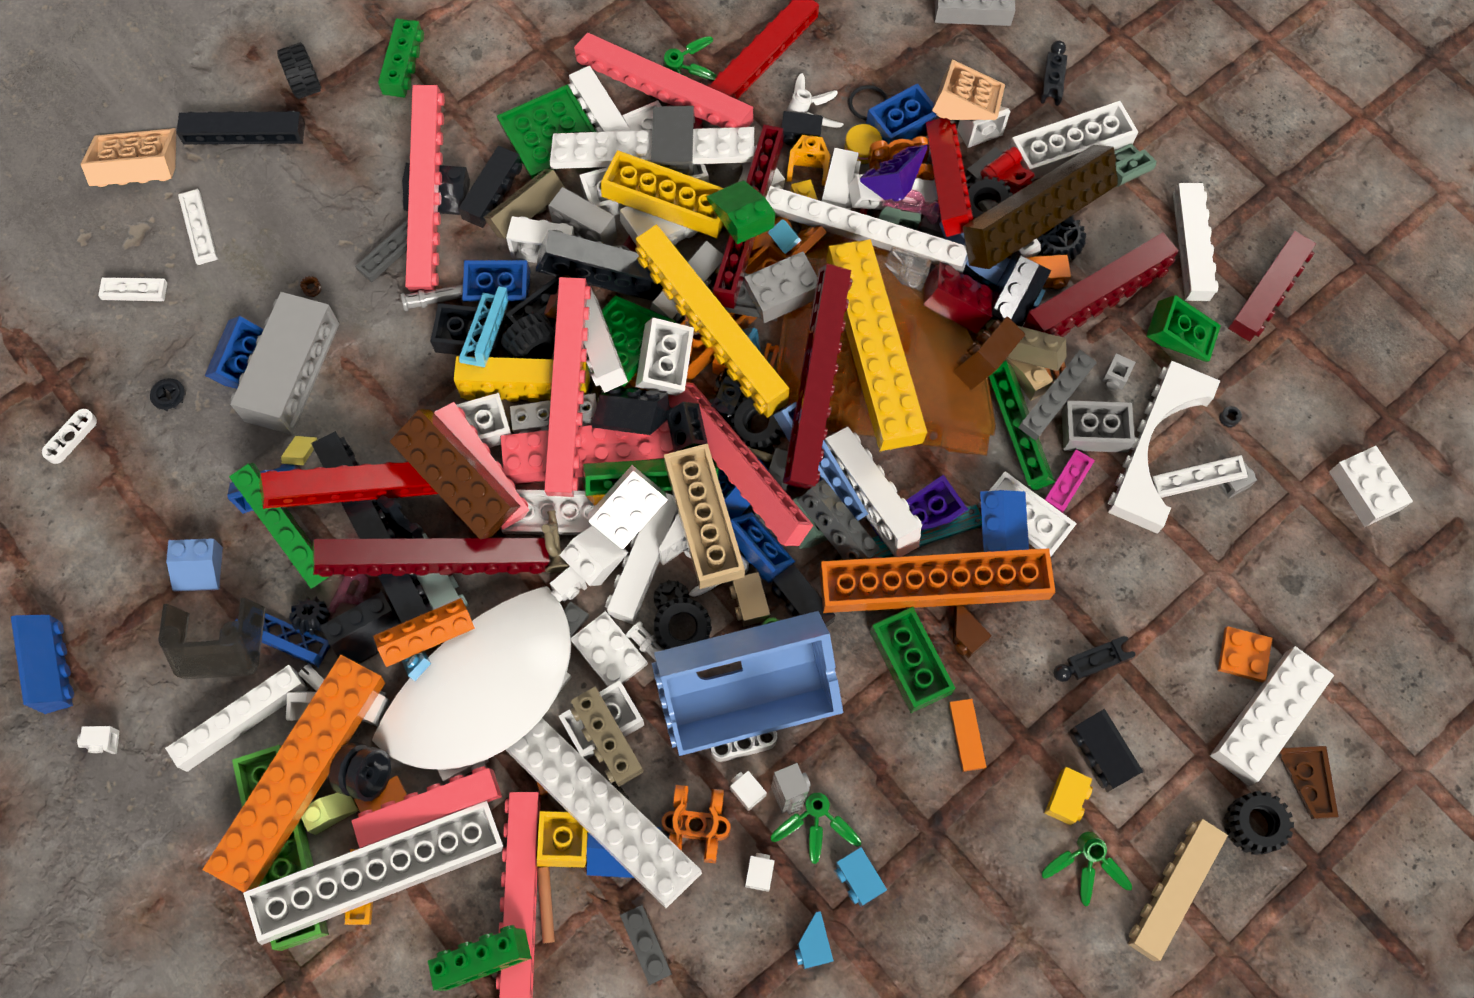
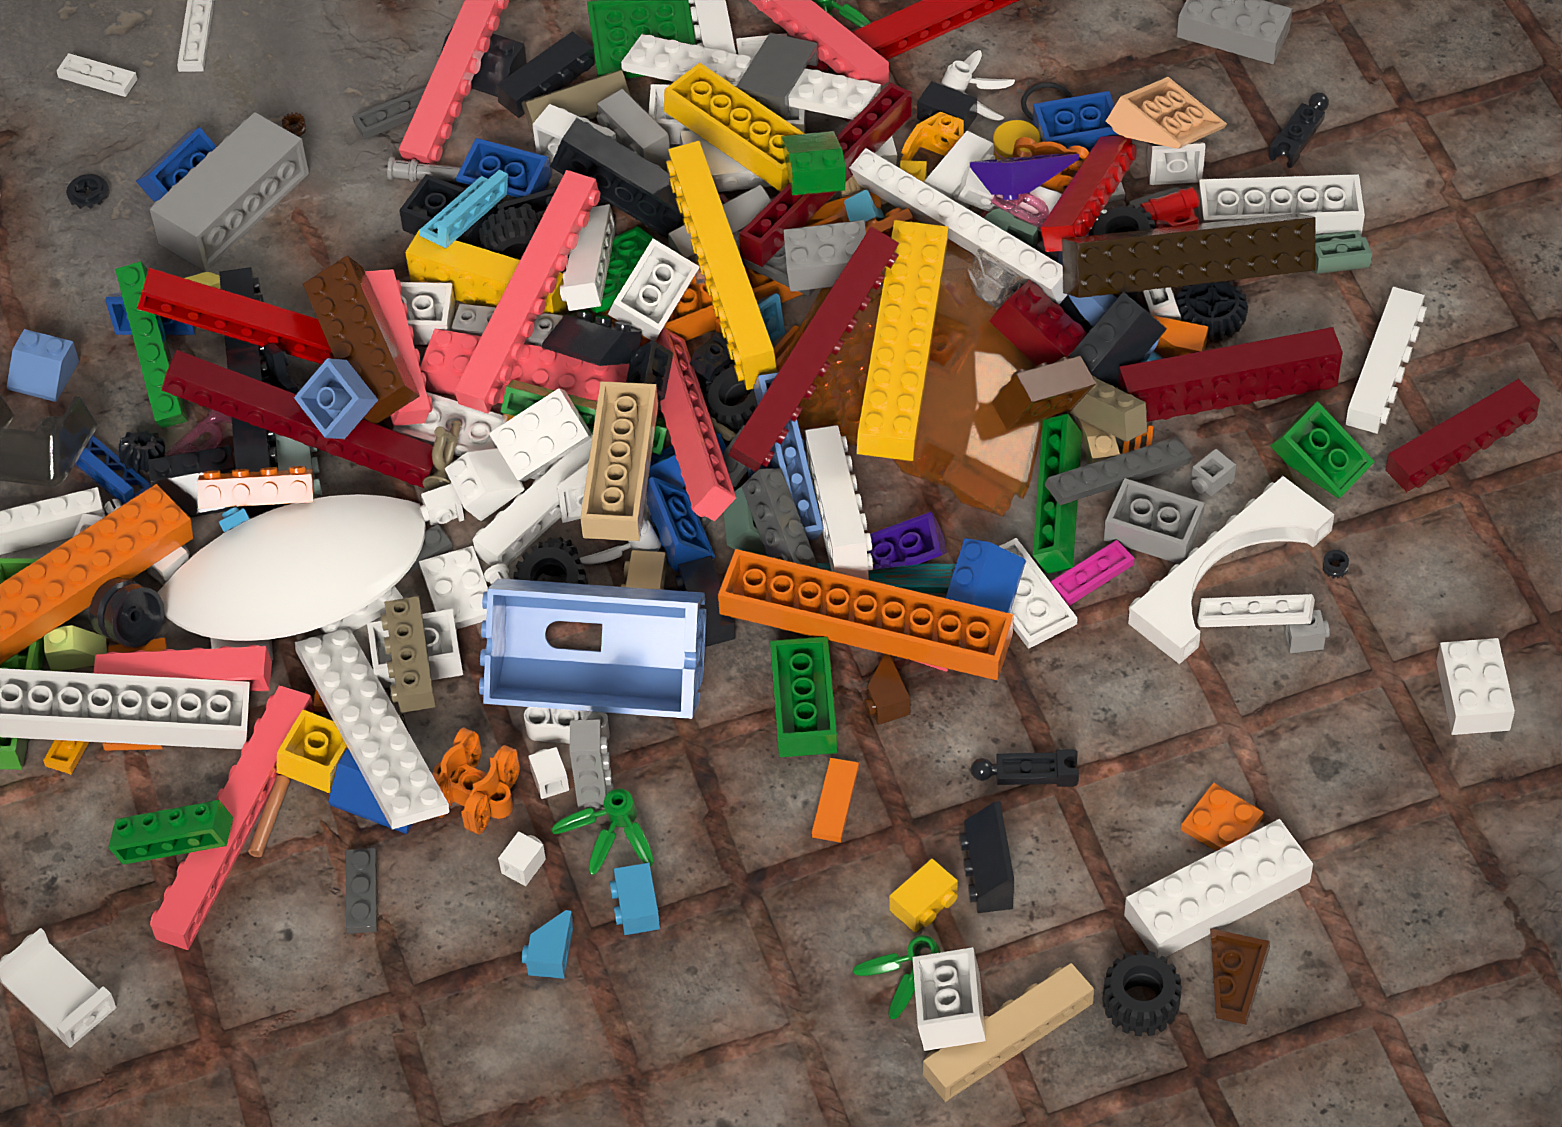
camera: 25 degrees right, 15 degrees down
none -> medium blue brick [294,358,378,439]
none -> white brick [913,947,986,1051]

